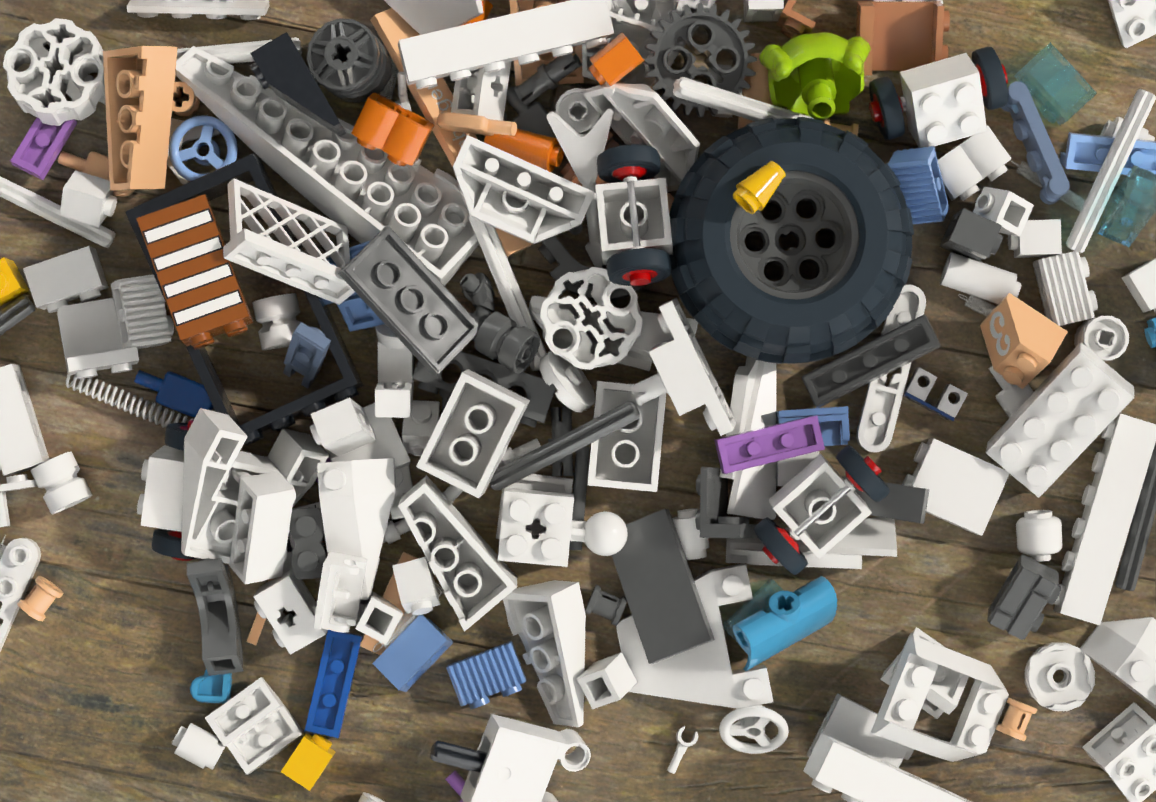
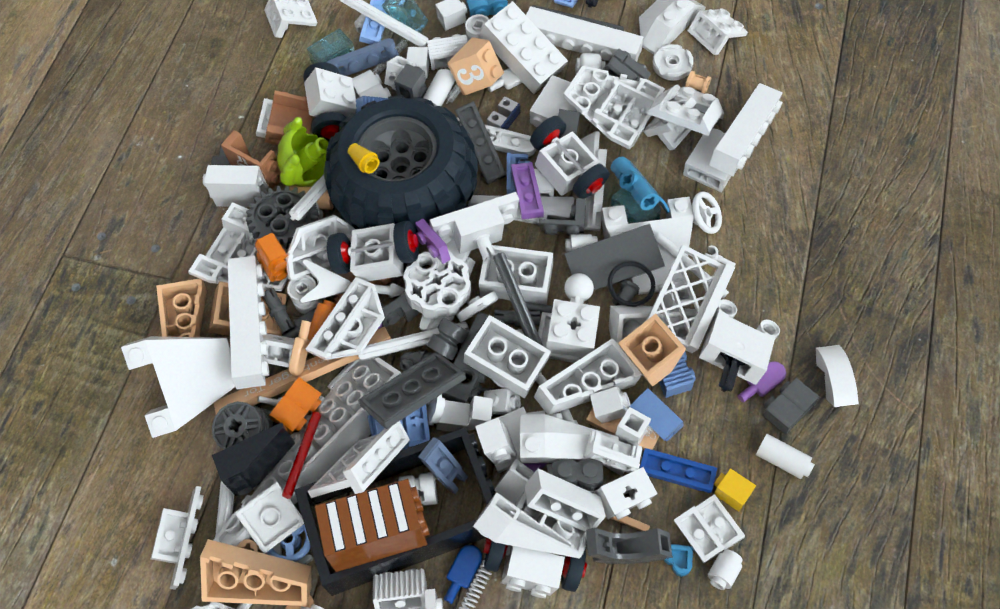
camera: 85 degrees left, 25 degrees down
none -> white tile [235,482,304,554]
none -> red bar [282,412,321,499]
none -> medium lavender plate [415,219,451,264]
none -> white wedge [563,66,665,149]
none -> black tyre [607,261,655,307]
none -> light nougat slope [618,313,686,387]
none -> white fence [646,245,735,353]
none -> white piece [655,233,729,299]

